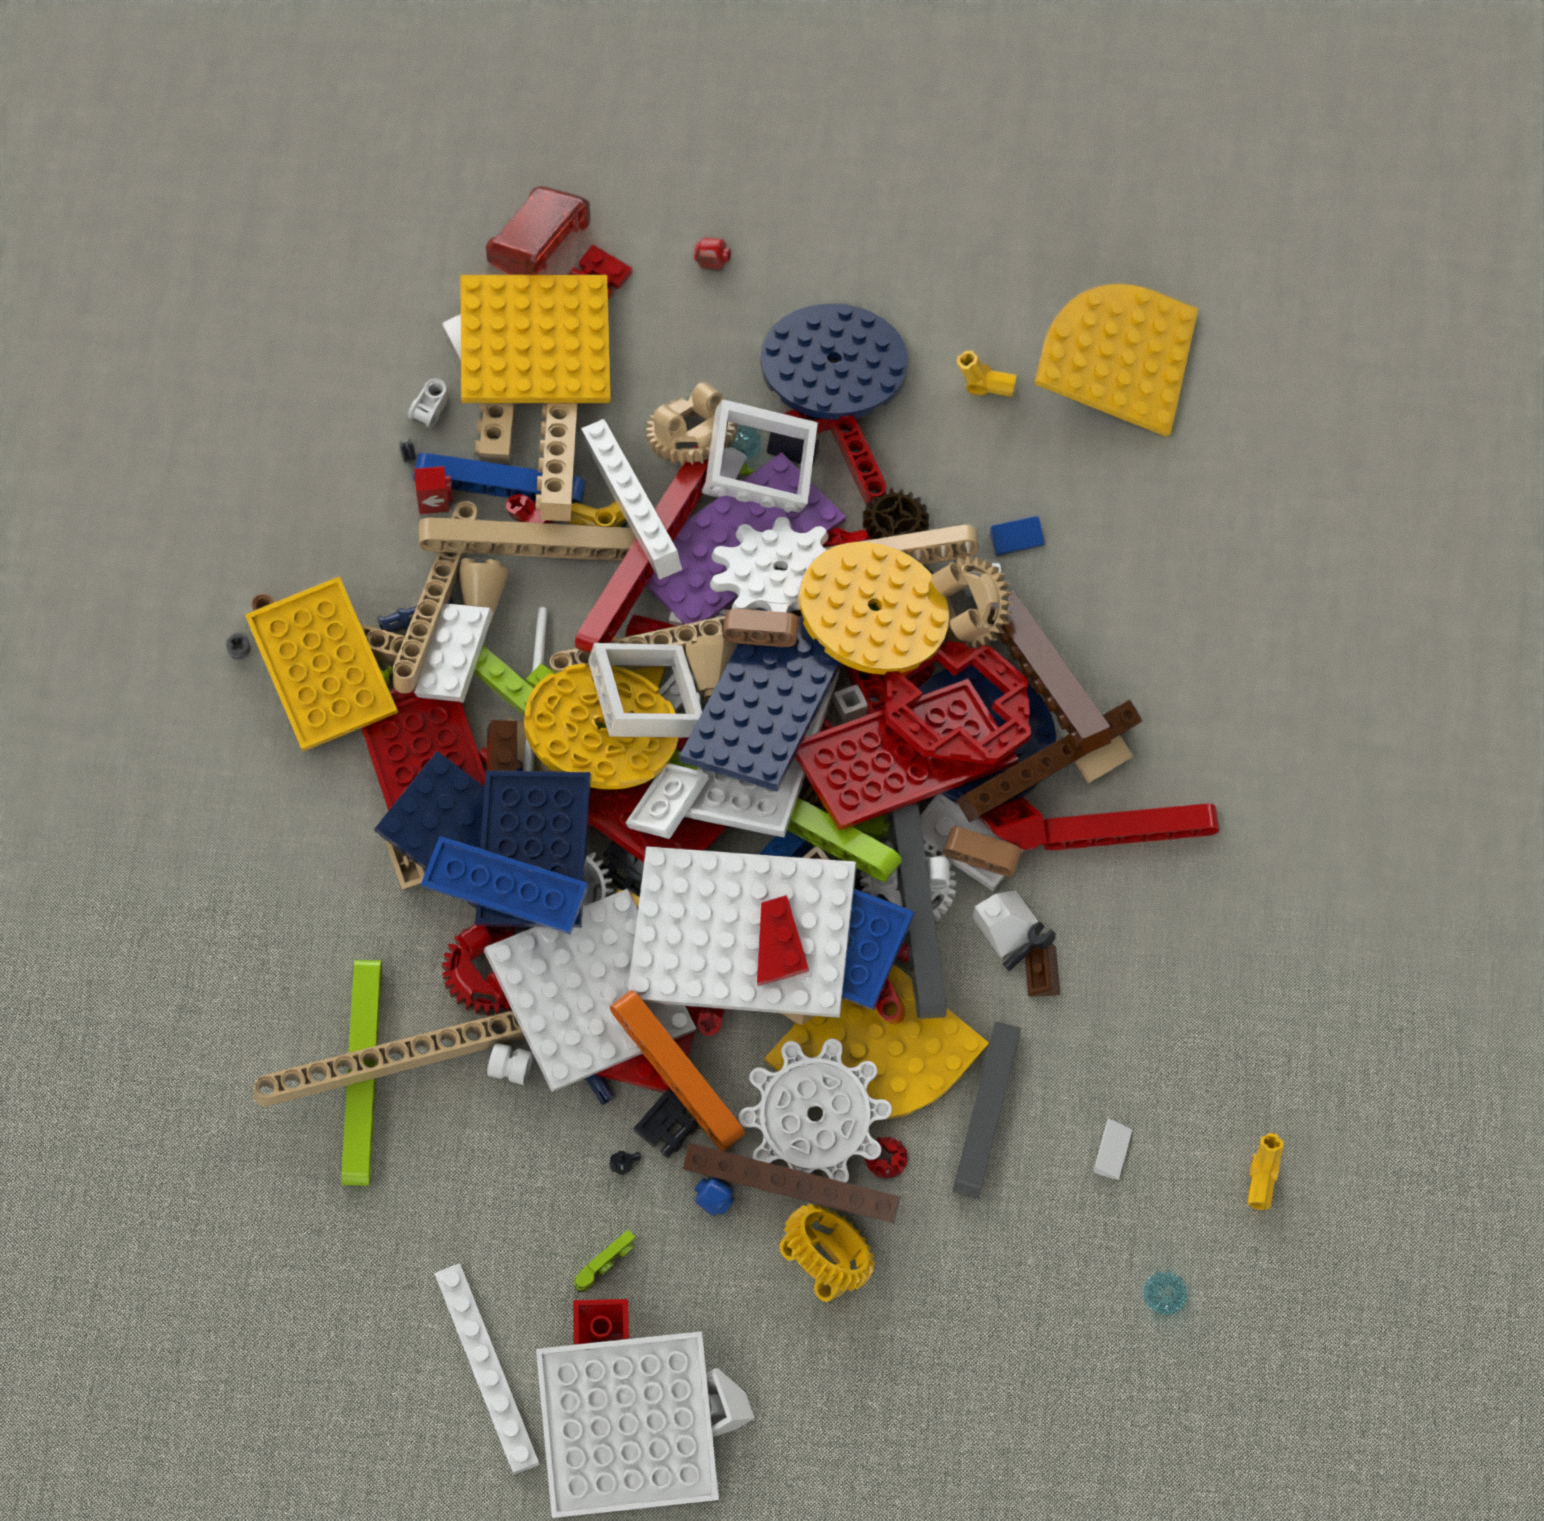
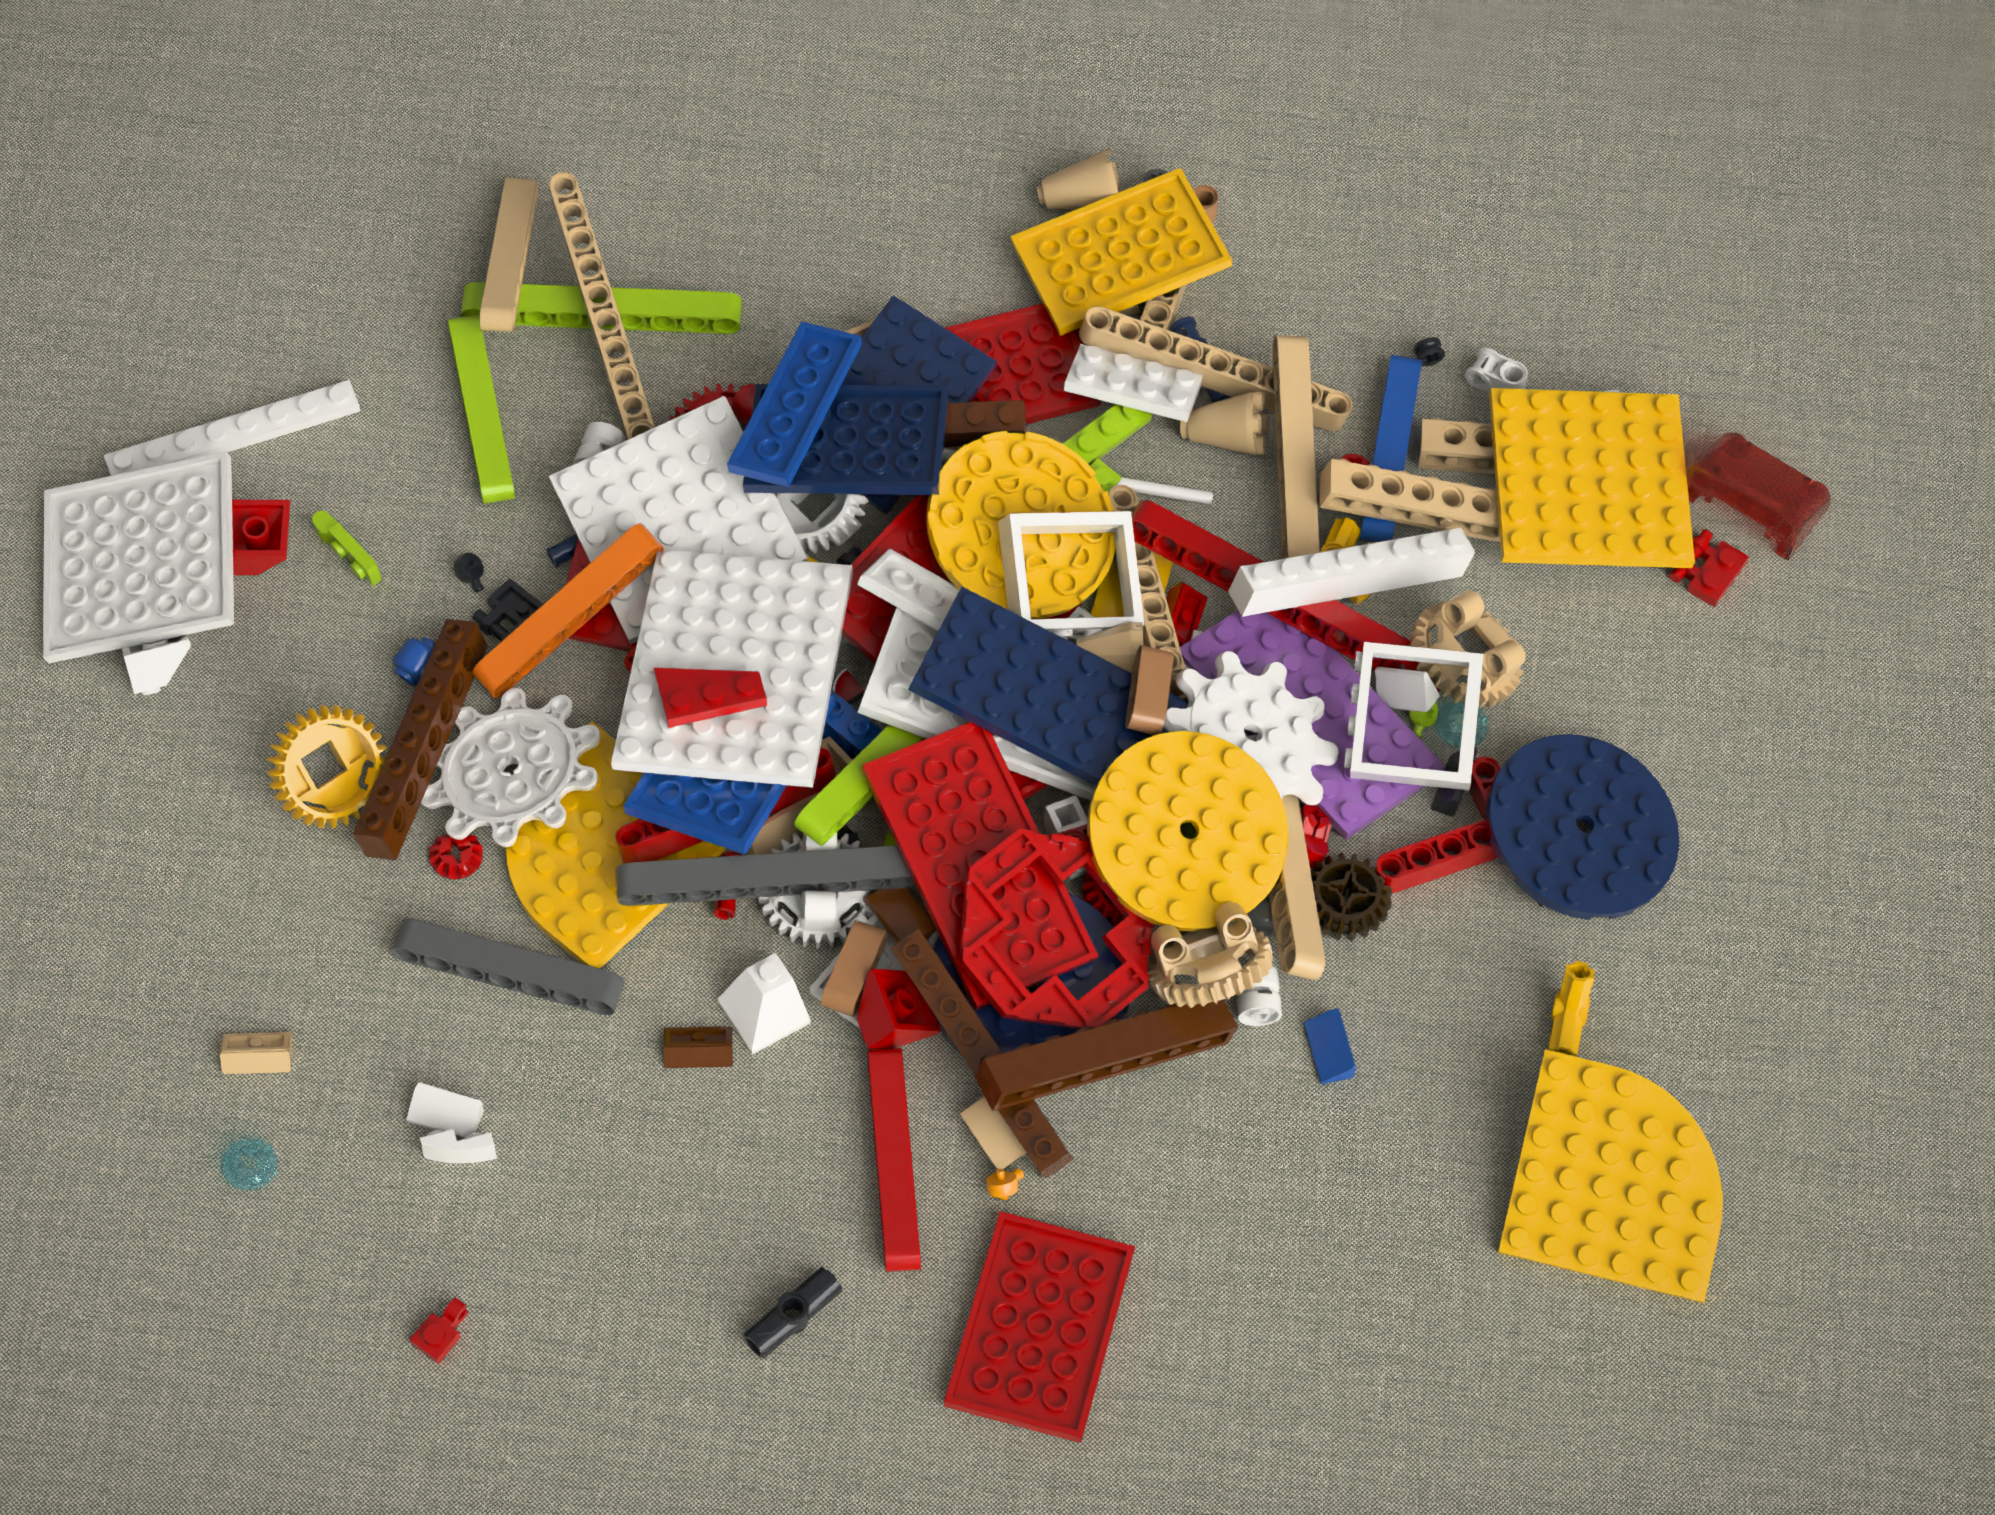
camera: 90 degrees right, 5 degrees down
red brick [414,466,453,514] -> none
red head [694,237,731,270] -> none
black piece [1003,921,1056,971] -> none
yellow piece [1247,1133,1284,1210] -> none
none -> tan slope [220,1032,292,1074]
none -> red plate [409,1297,469,1364]
none -> white slope [420,1129,497,1163]
none -> lime beam [447,314,515,504]
none -> tan beam [480,177,538,332]
none -> black piece [743,1267,842,1359]
none -> reddish brown slope [864,888,936,943]
none -> red plate [944,1211,1135,1443]
none -> light orange piece [986,1168,1024,1200]
none -> tan cone [1037,148,1121,210]

